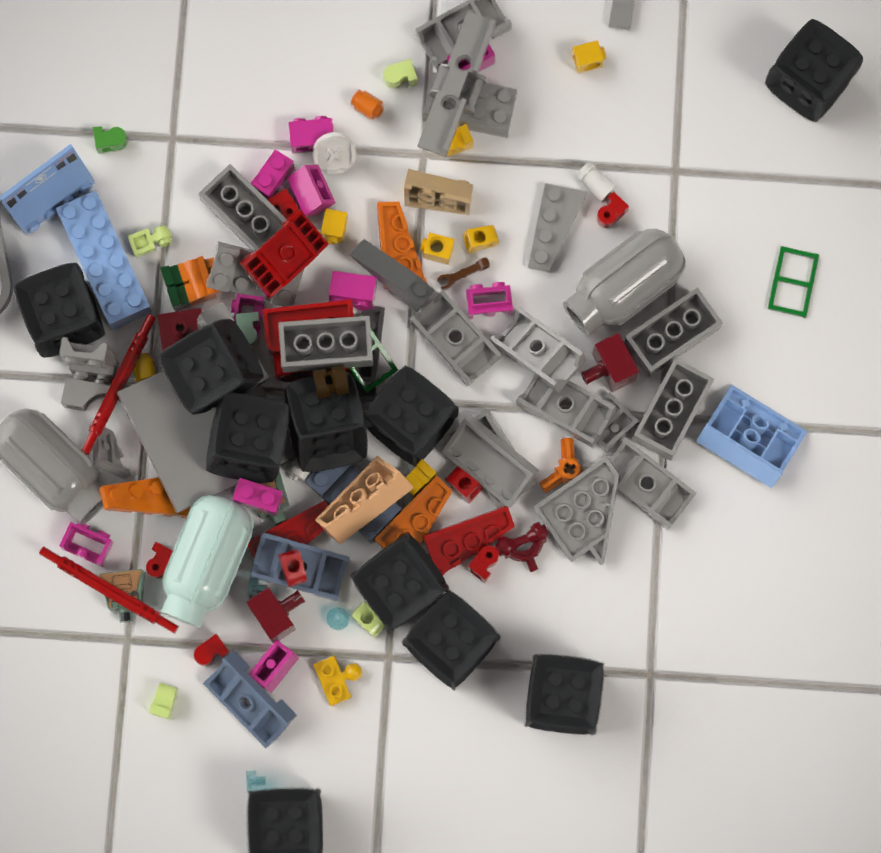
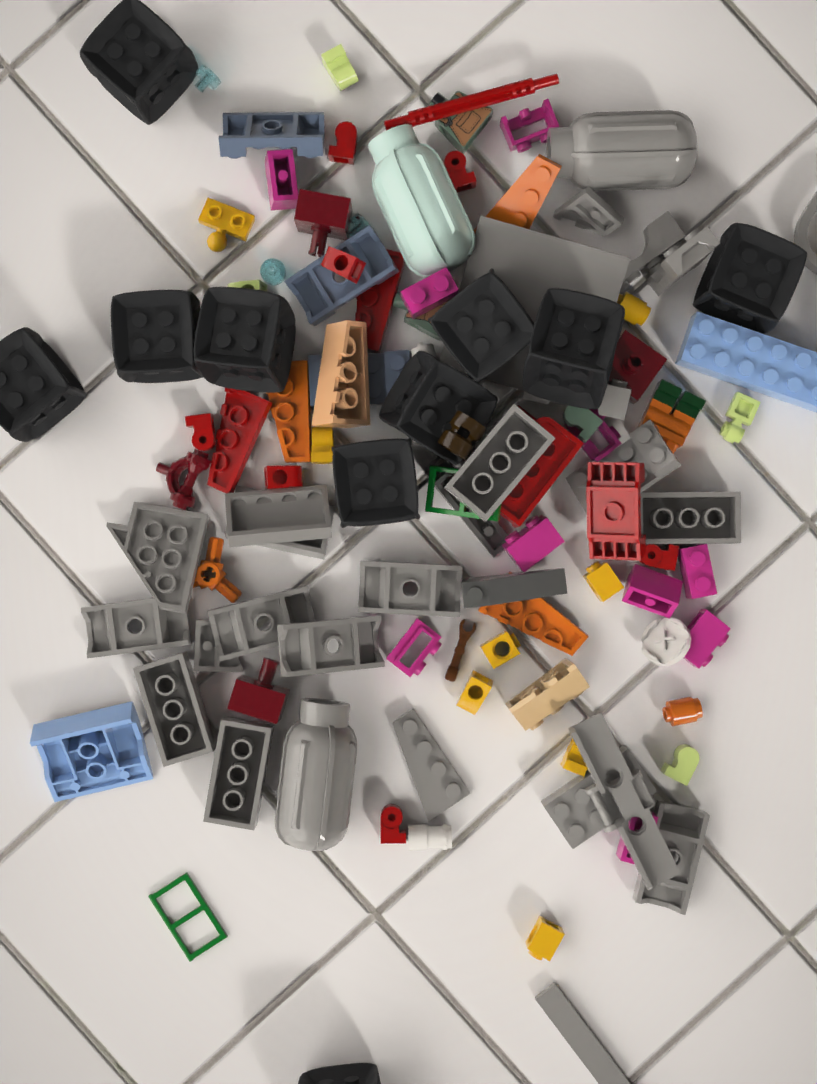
camera: 135 degrees right, 10 degrees up
red axle [81,314,156,455] -> none

